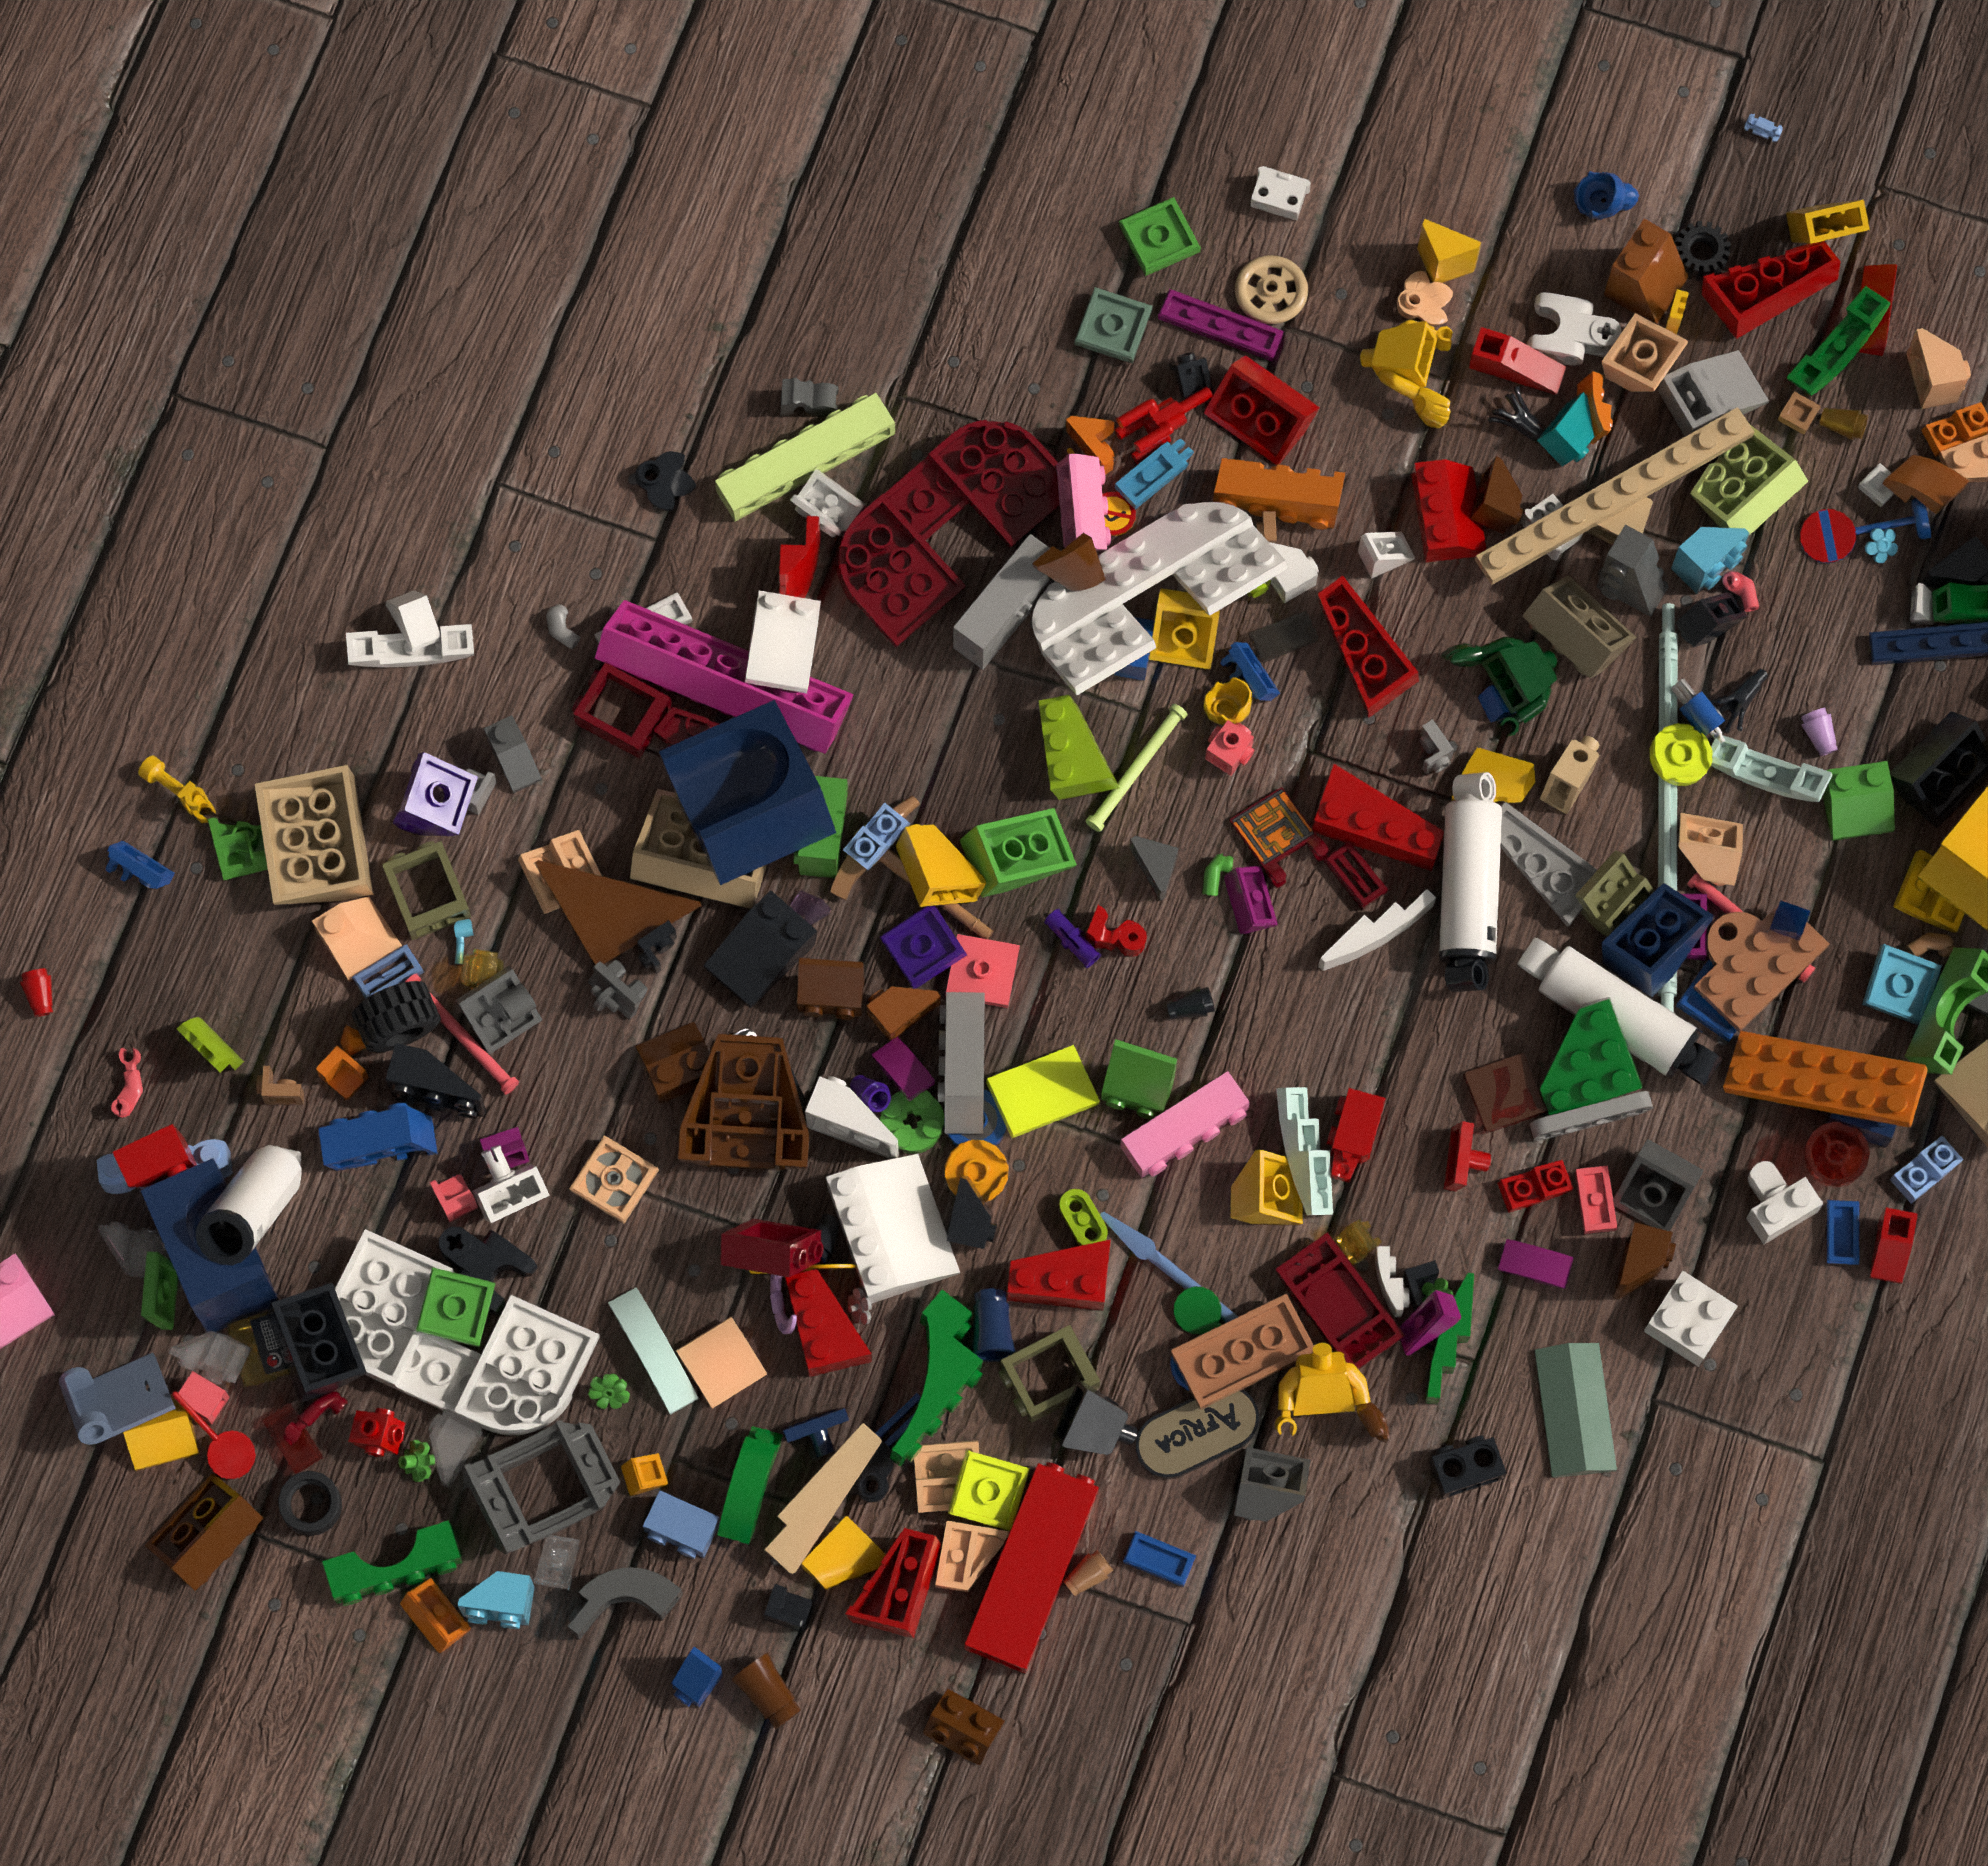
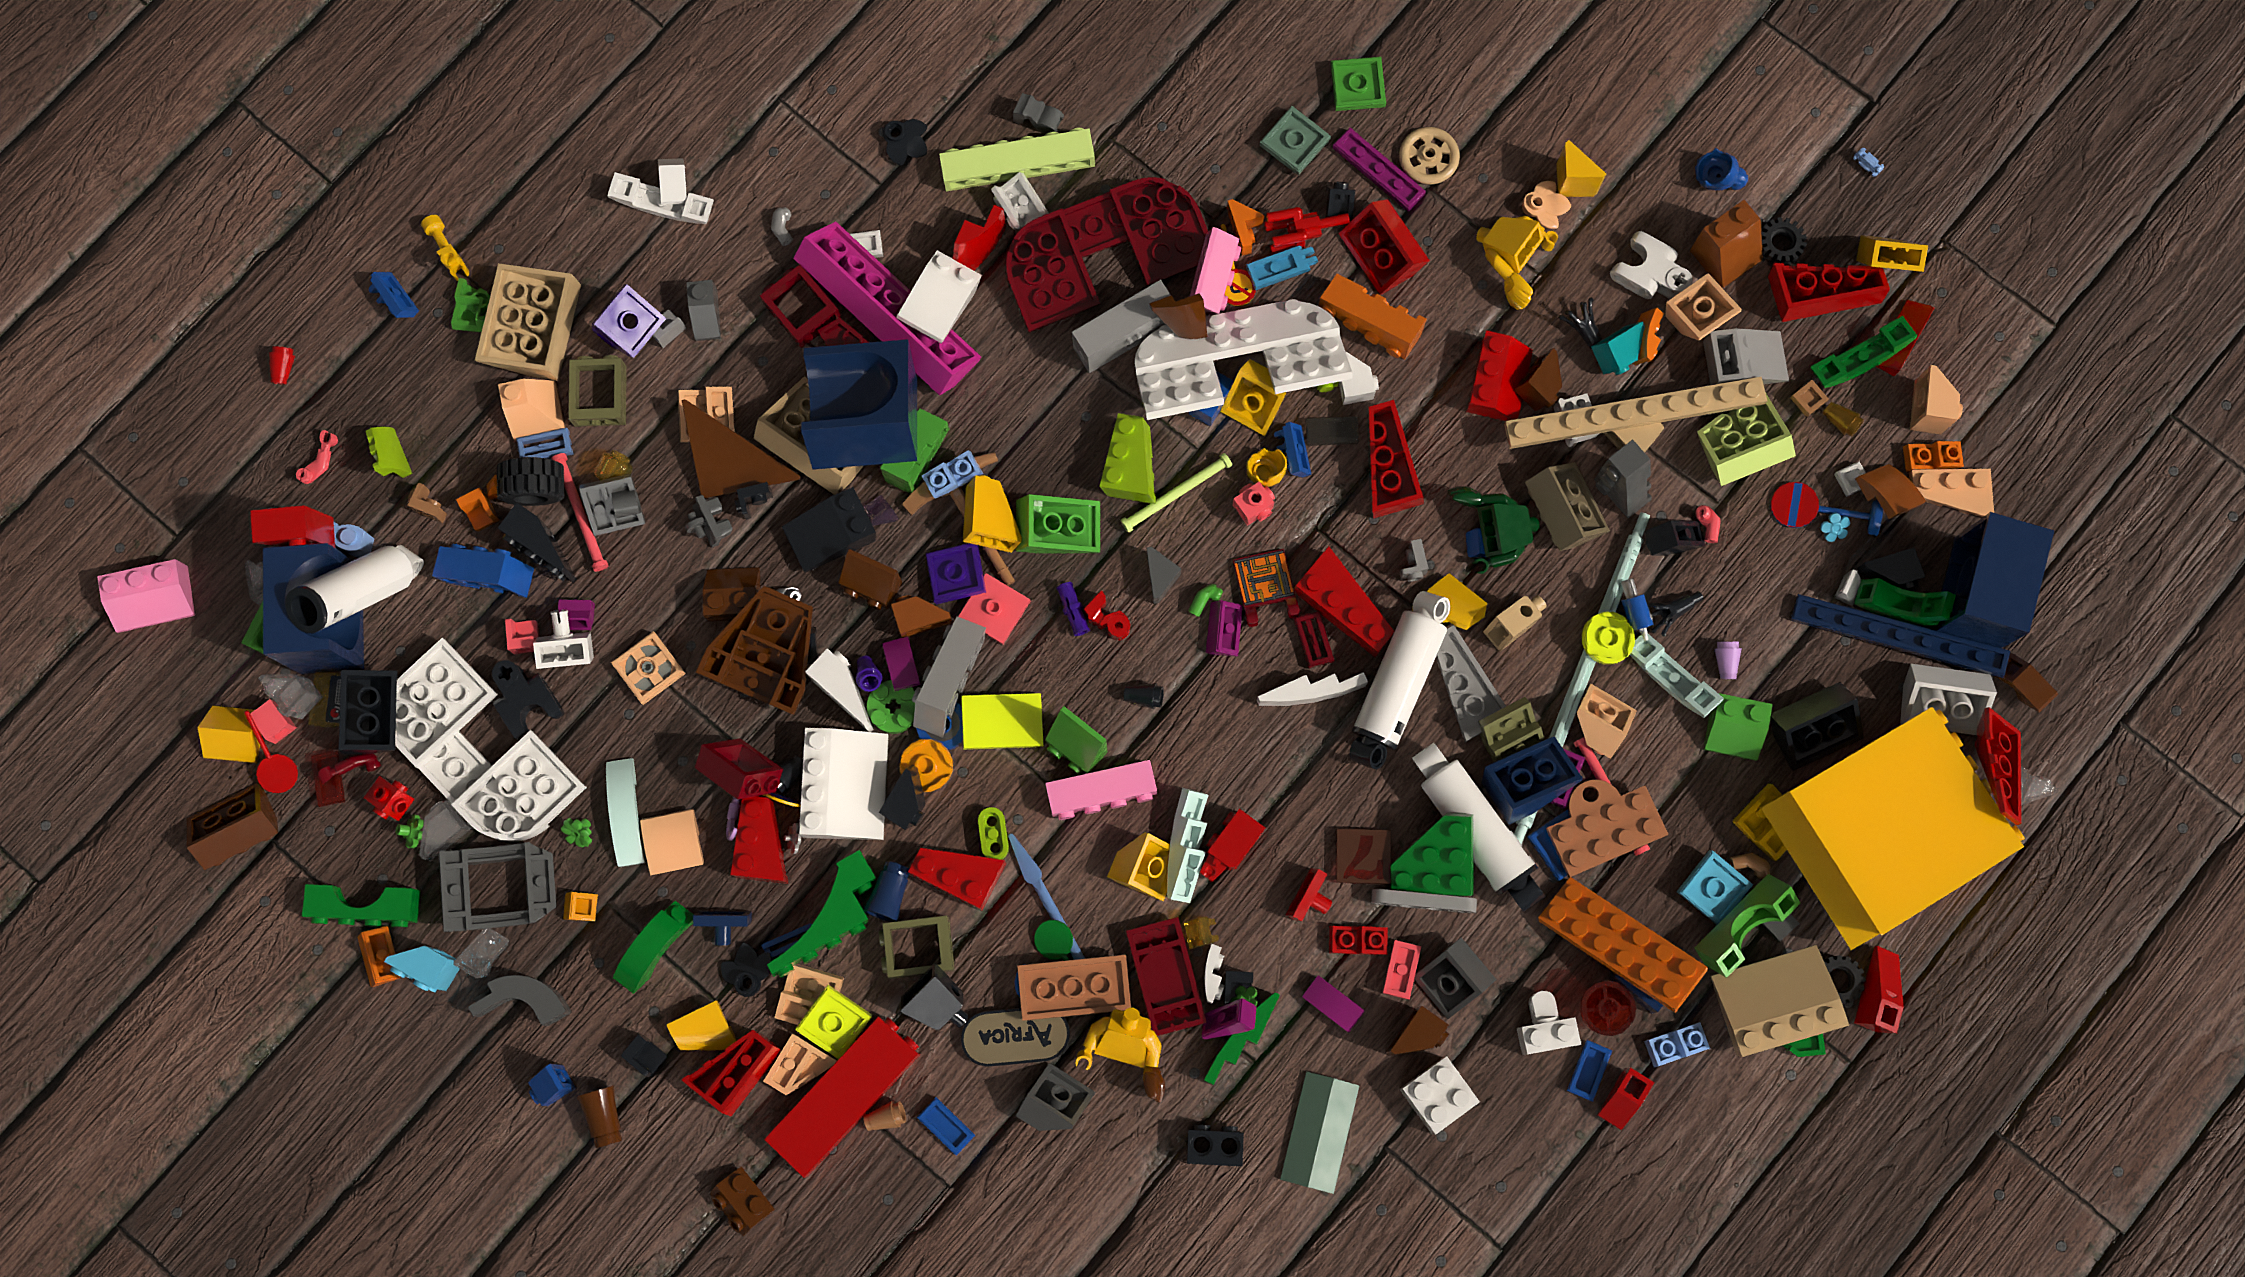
camera: 25 degrees right, 5 degrees up
sand blue door [59,1353,176,1445] -> none
black tyre [278,1471,342,1536] -> none
bright green plate [416,1267,495,1347] -> none
medium azure hand [454,919,474,965] -> none
medium blue brick [643,1491,720,1559] -> none
tan wedge [764,1423,882,1574] -> none
white piece [1251,166,1311,221] -> none
medium nougat plate [1256,511,1277,544] -> none
white slope [1358,532,1415,578] -> none
red slope [1469,327,1566,395] -> none
yellow tile [1665,289,1689,335] -> none
medium azure slope [1671,527,1749,594] -> none
clear blue slope [1770,900,1810,941] -> none

